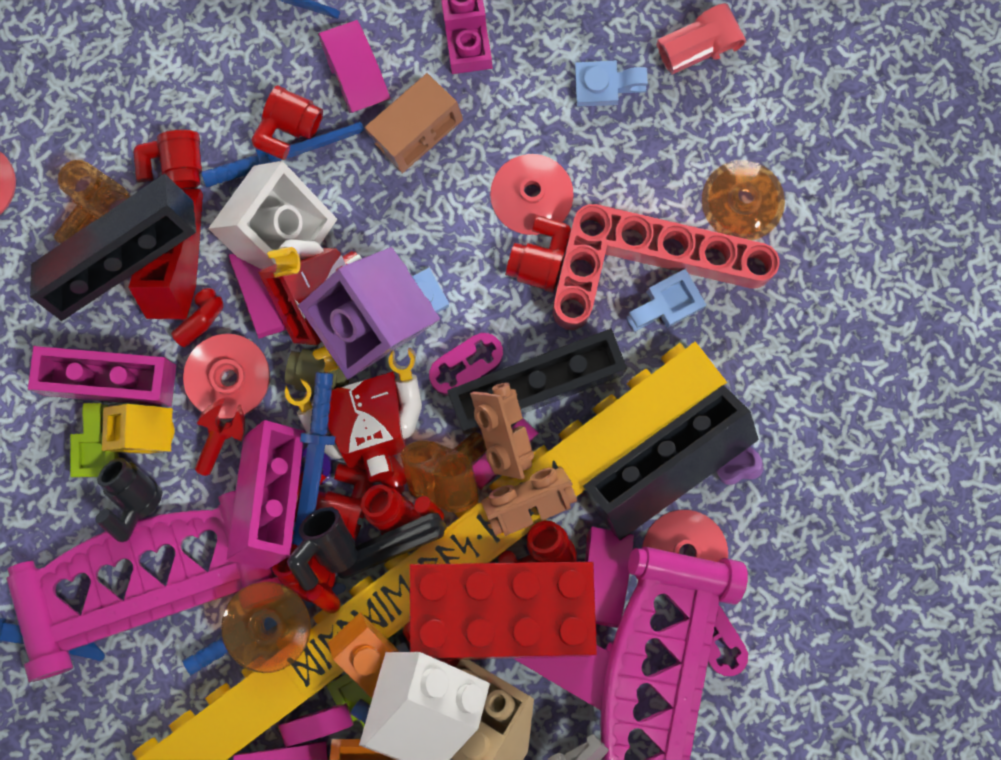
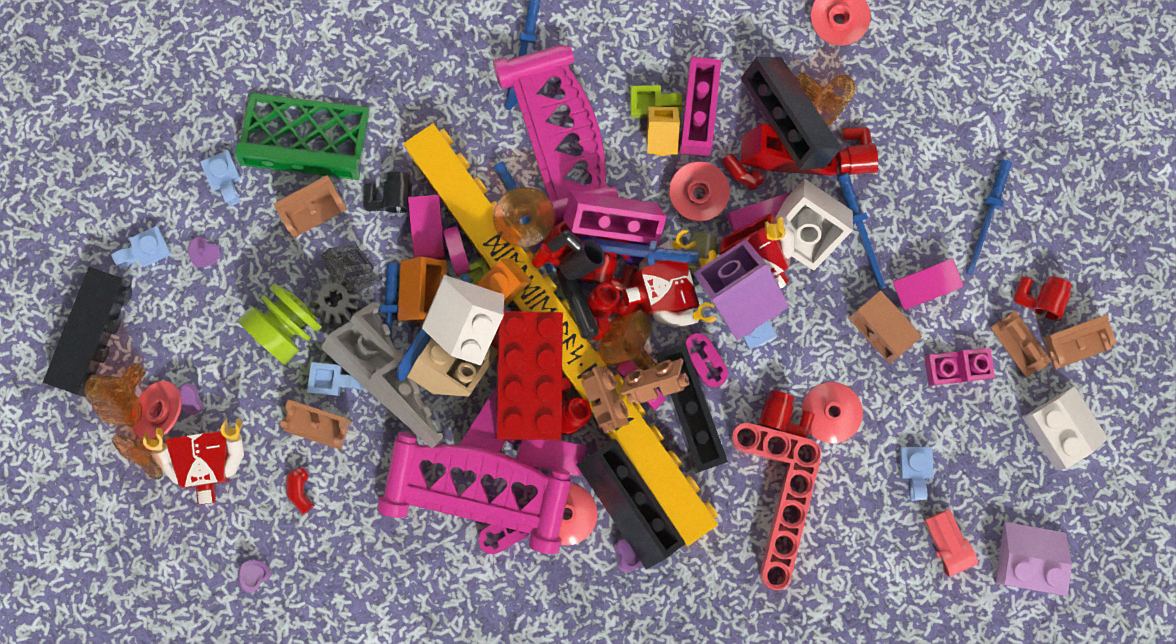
camera: 90 degrees right, 0 degrees up
black piece [95,458,163,542] -> none
red bar [195,398,245,476] -> none
red piece [251,85,323,160] -> none
light blue plate [626,268,706,332] -> none
clear orange dish [702,160,785,240] -> none

